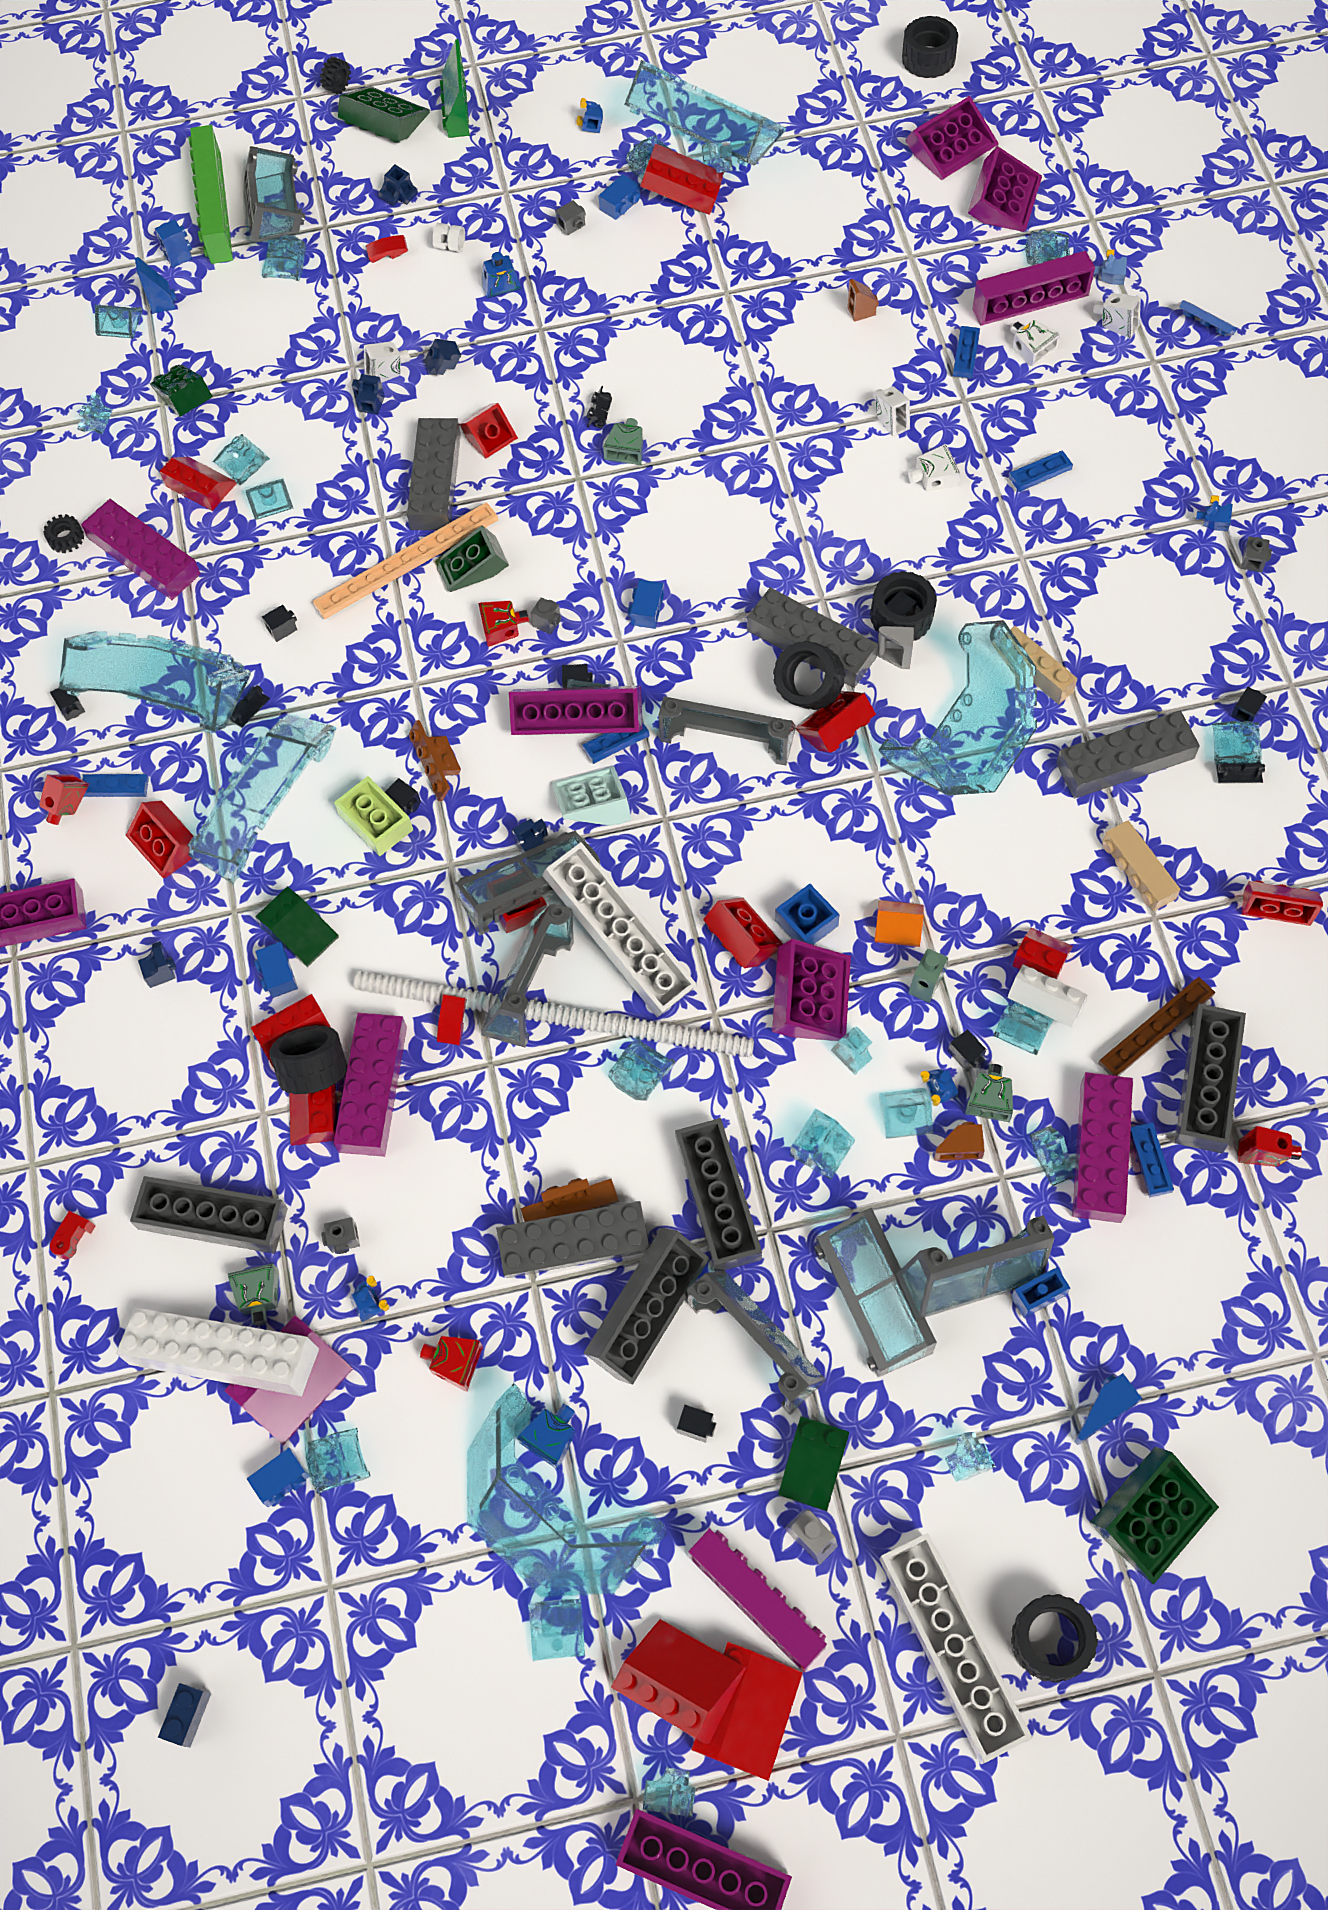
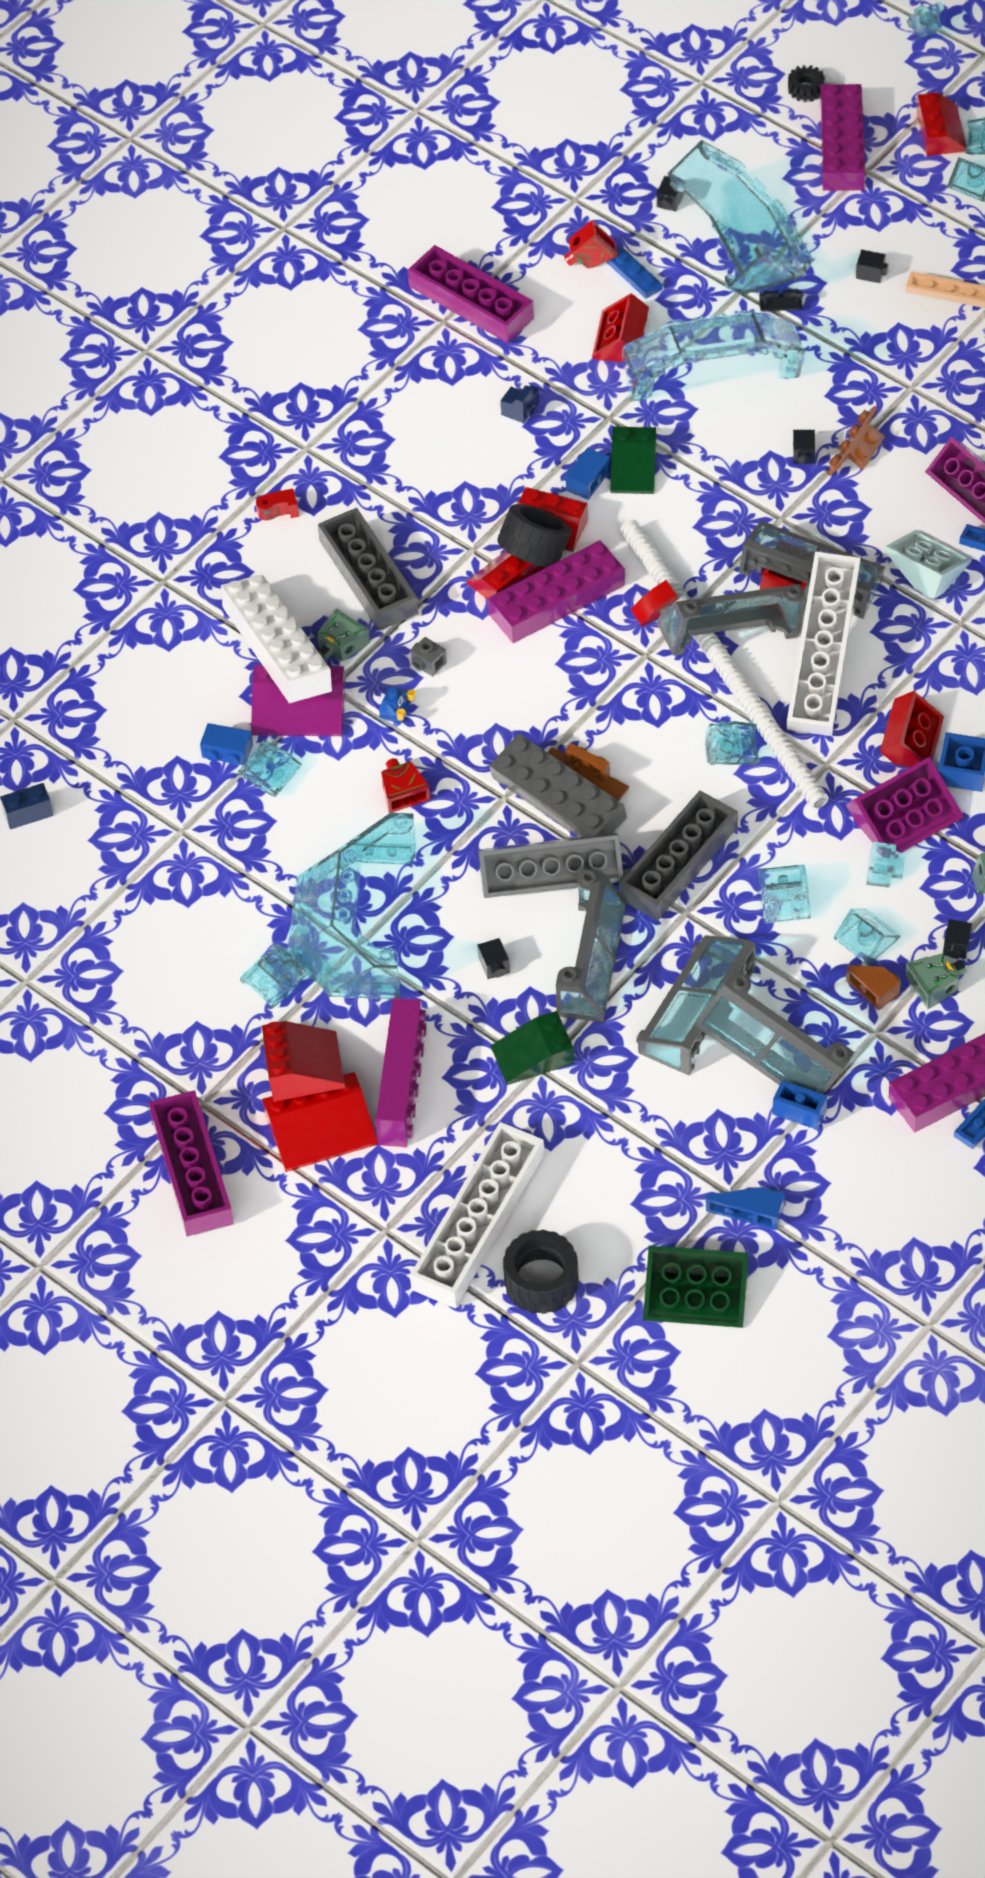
camera: 50 degrees right, 10 degrees down
yellowish green brick [334,776,413,857] -> none
dark blue brick [512,818,548,864] -> none
blue torso [516,1403,576,1470] -> none
clear light blue brick [642,1768,696,1817] -> none
light grey torso [785,1509,838,1565] -> none
blue piece [920,1069,958,1106] -> none
clear light blue brick [945,1432,996,1482] -> none
clear light blue slope [1030,1126,1074,1186] -> none

